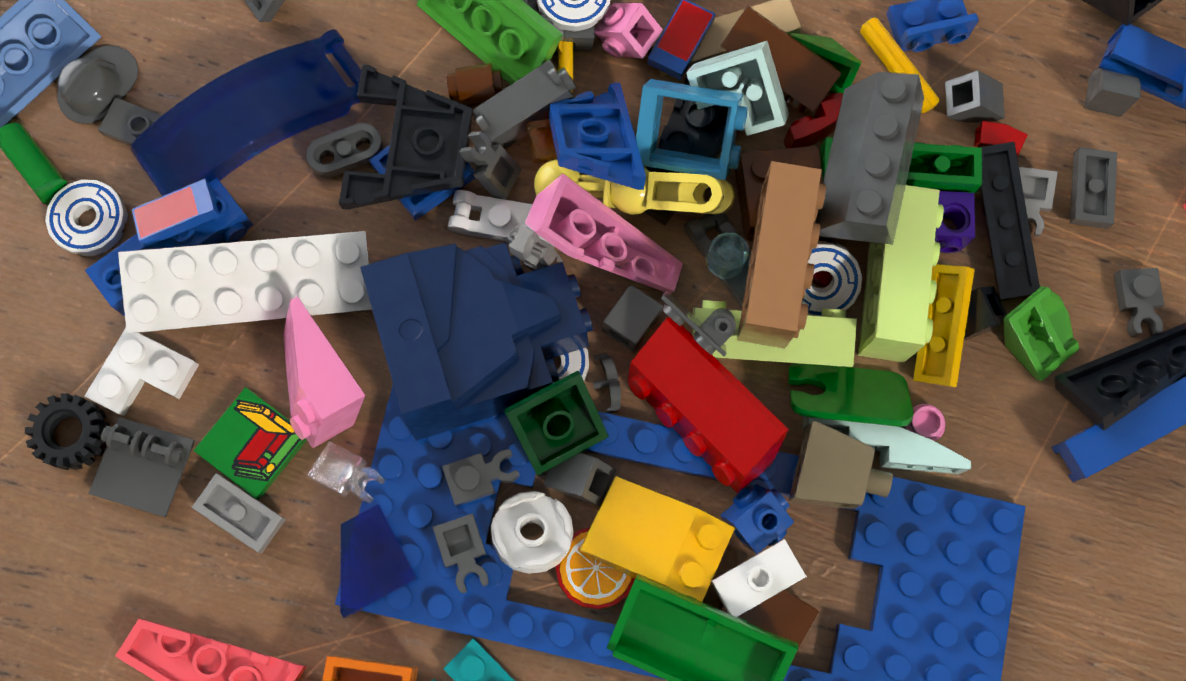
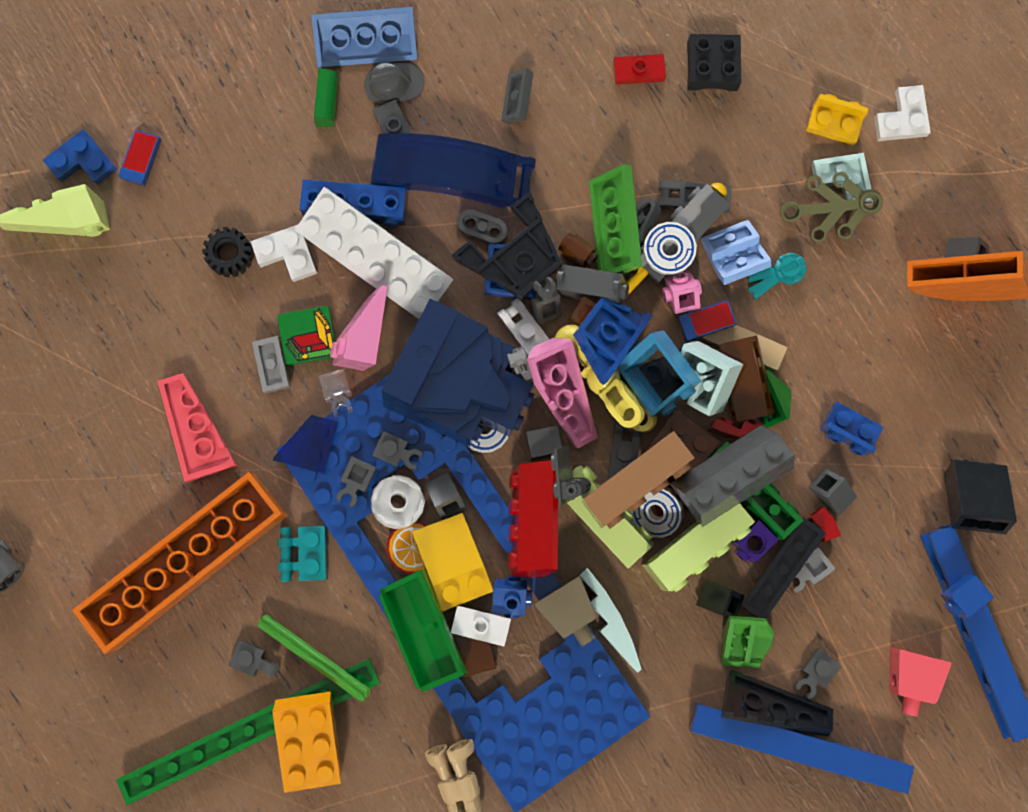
camera: 45 degrees right, 5 degrees up
white tile [45,180,128,256] -> none
dark grey hinge [88,417,195,517] -> none
tile [132,179,220,247] -> none
dark green slope [504,371,609,476] -> none
dark grey piece [593,353,621,413] -> none
clear light blue wheel [706,232,749,279] -> none
green piece [787,363,914,427] -> none
yellow axle [860,17,939,113] -> none
bright pink plate [905,404,945,441] -> none
yellow plate [913,264,975,387] -> none
dark grey plate [1070,147,1117,229] -> none
dark grey brick [1084,68,1141,117] -> none

